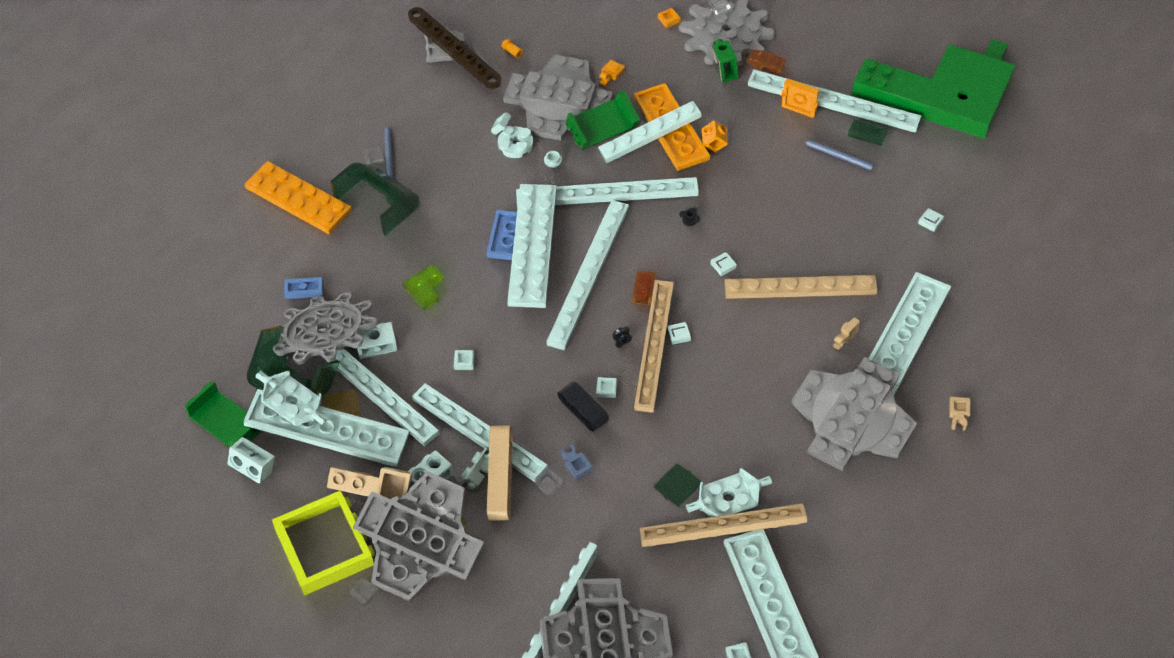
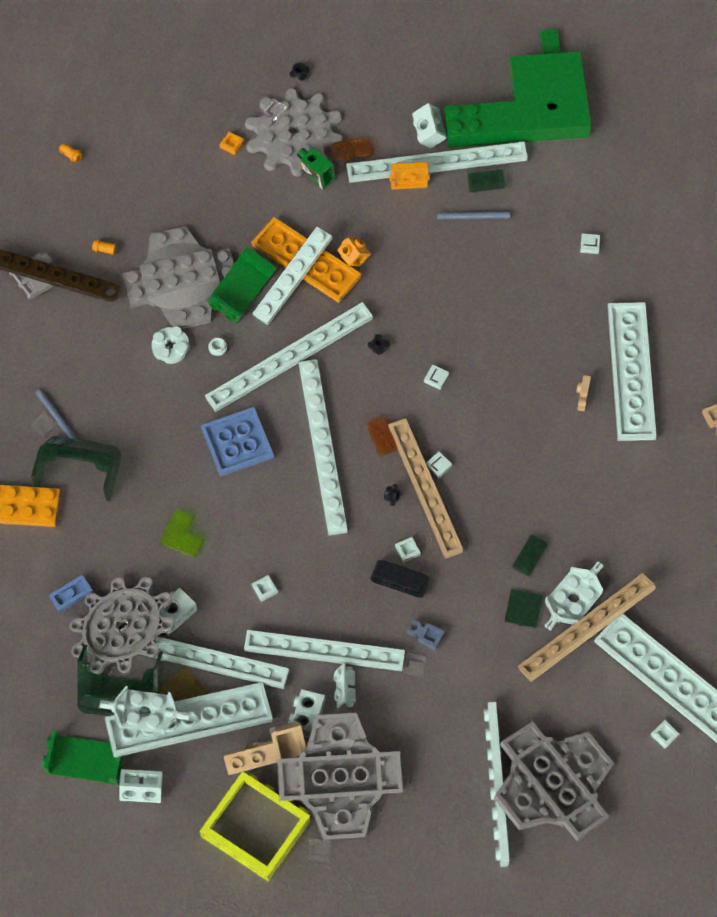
camera: 30 degrees left, 10 degrees up
tan beam [487,425,513,521] -> none
light aqua tile [491,112,511,135] -> none
light aqua plate [508,184,557,308] -> none
light orange plate [599,60,625,86] -> none
tan plate [724,275,877,299] -> none
light grey plate [791,357,917,472] -> none
none -> light aqua brick [412,103,447,148]
none -> clear green plate [512,534,548,577]

